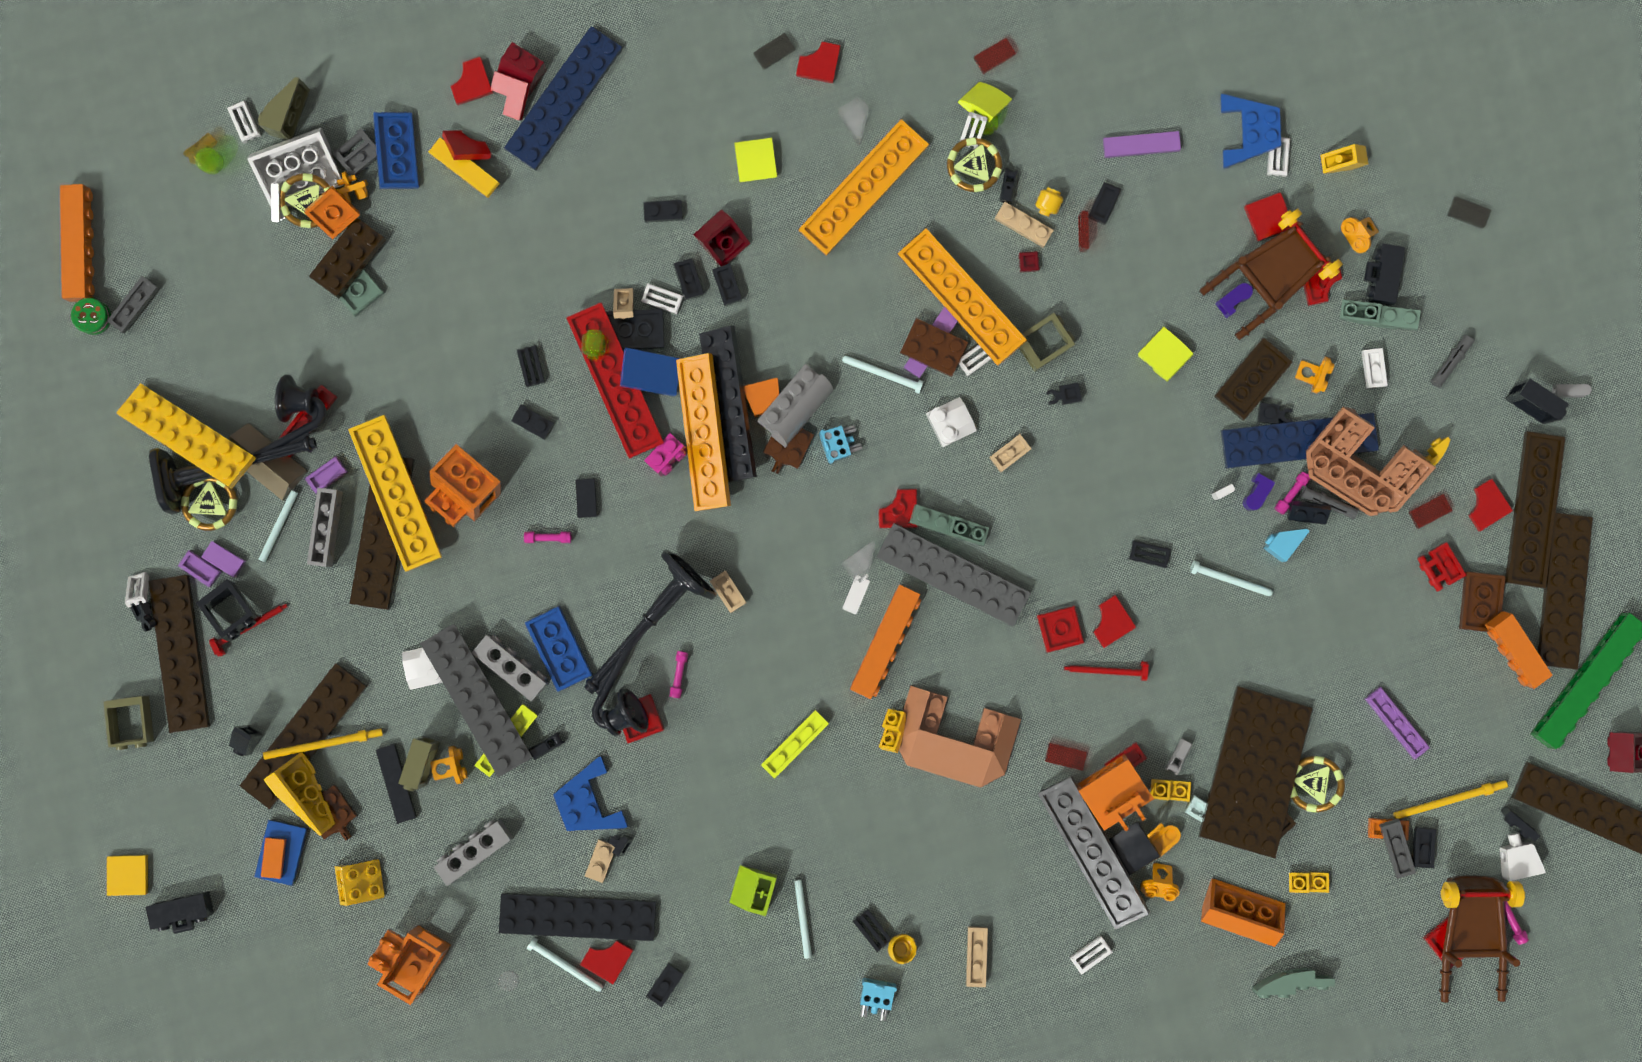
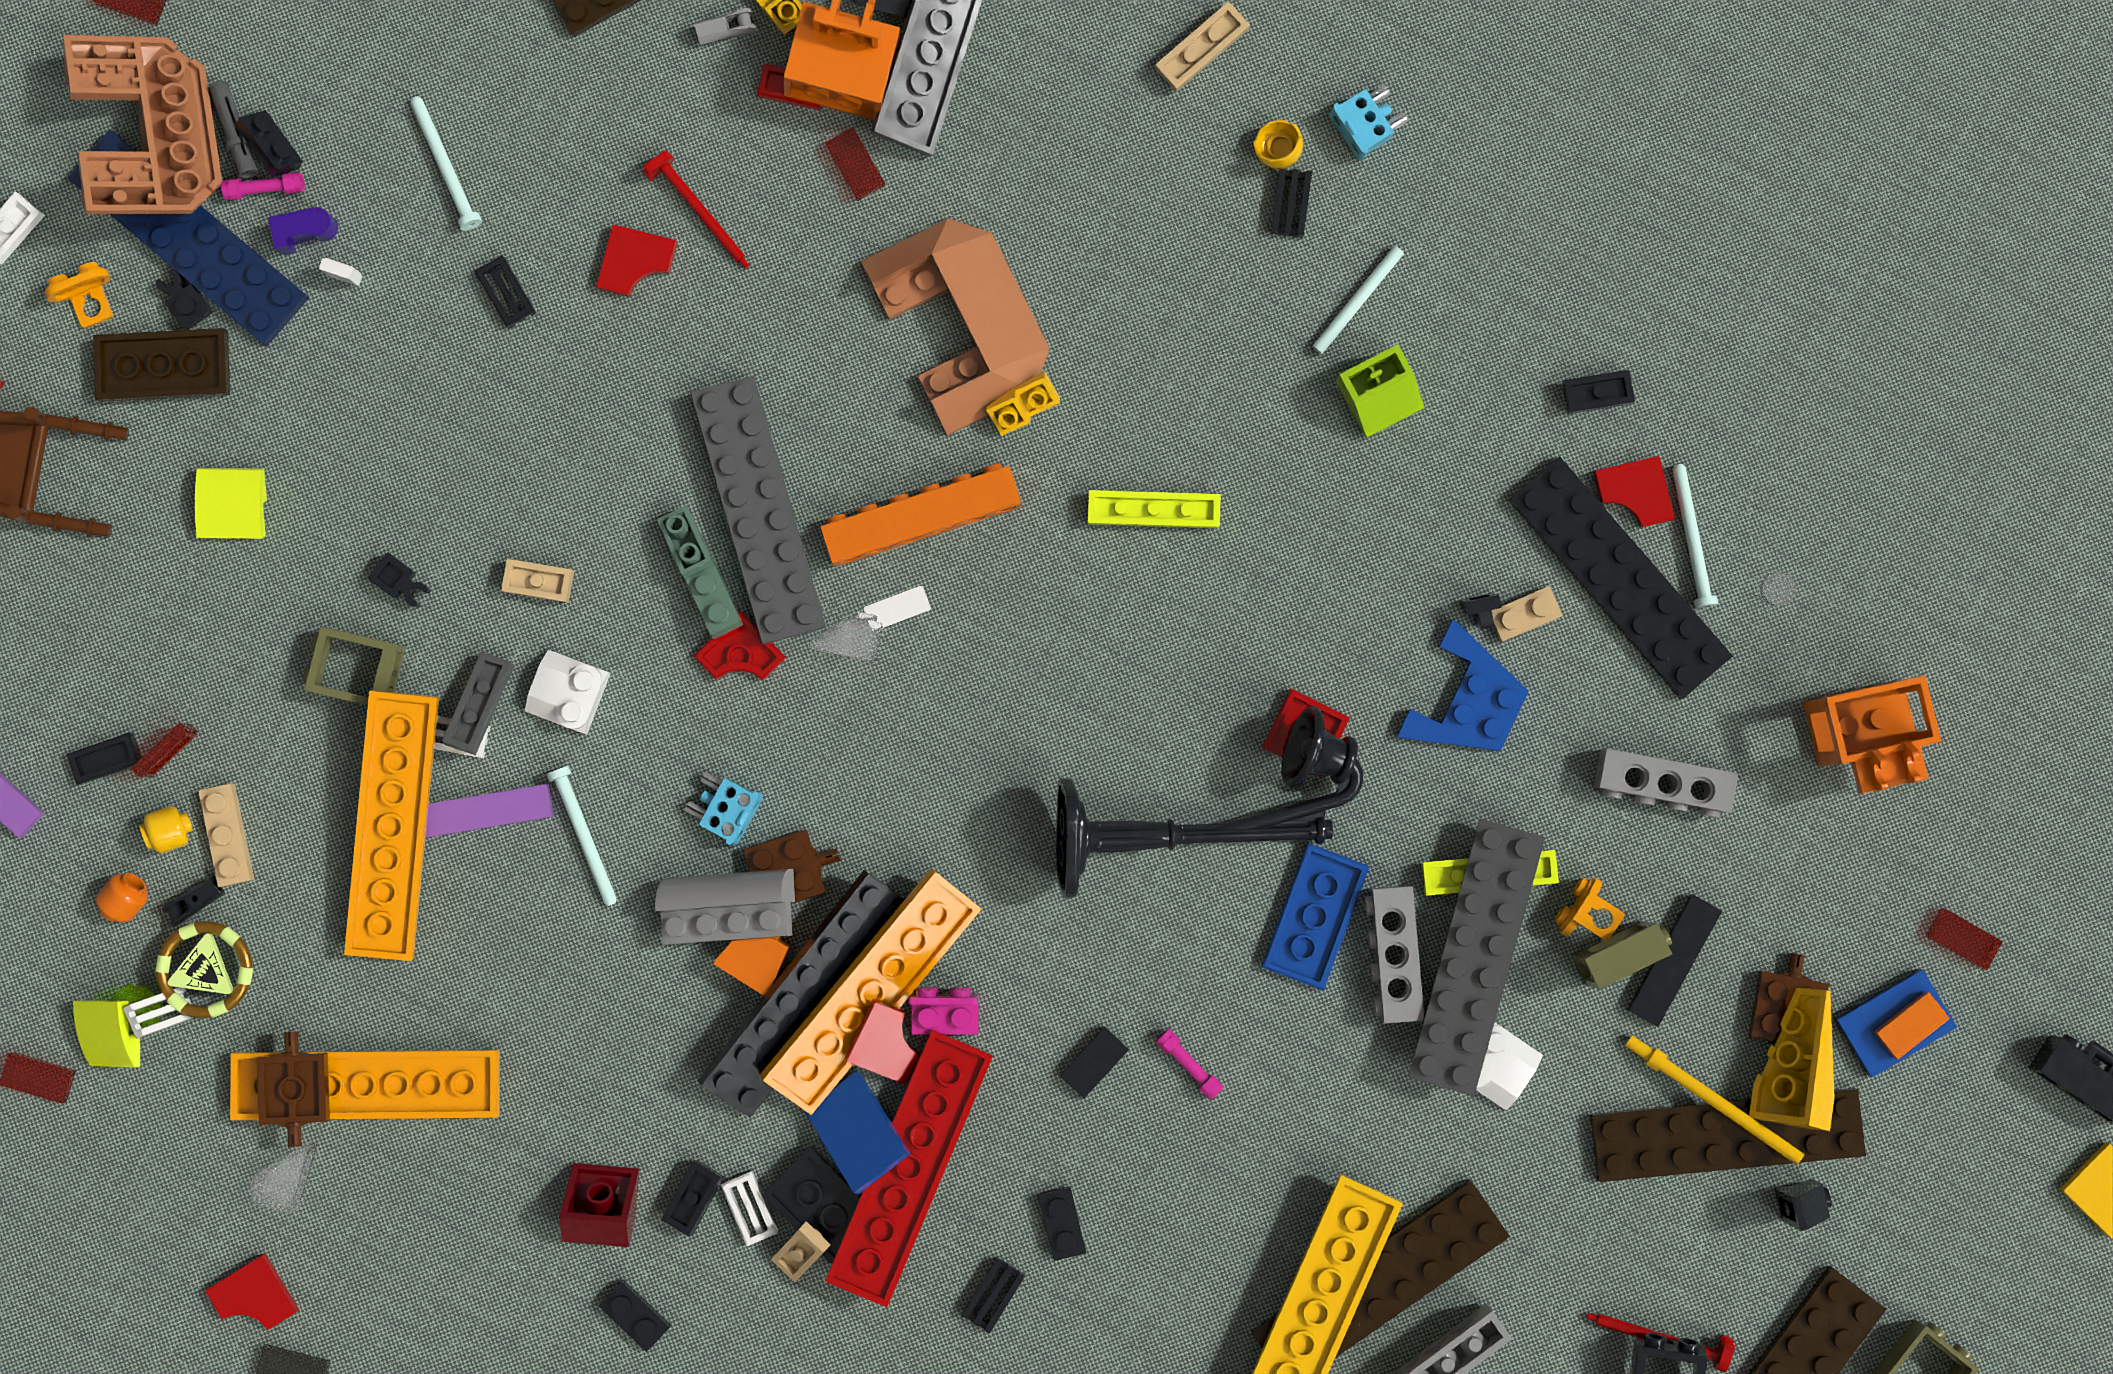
camera: 125 degrees left, 0 degrees up
yellow bracket [334,859,385,906] -> none
orange piece [424,444,501,527] -> none
black bar [529,732,565,760] -> none
clear neon green head [581,330,607,360] -> none
dark pink bar [669,651,688,698] -> none
tan plate [710,571,747,613] -> none
black plate [712,264,742,307] -> none
neon yellow slope [734,137,777,182] -> none
reddish brown plate [900,318,968,378] -> none
dark red tile [1018,251,1039,273] -> none
red tile [1037,606,1084,653] -> none
dark purple leg [1215,283,1253,319] -> none
medium azure slope [1264,529,1309,562] -> none
yellow slope [1425,437,1450,466] -> none
none -> orange head [96,873,148,923]
none -> reddish brown plate [257,1031,330,1147]
none -> dark grey plate [442,652,514,755]
none -> tile [844,998,920,1084]
none -> clear red tile [1925,908,2003,970]

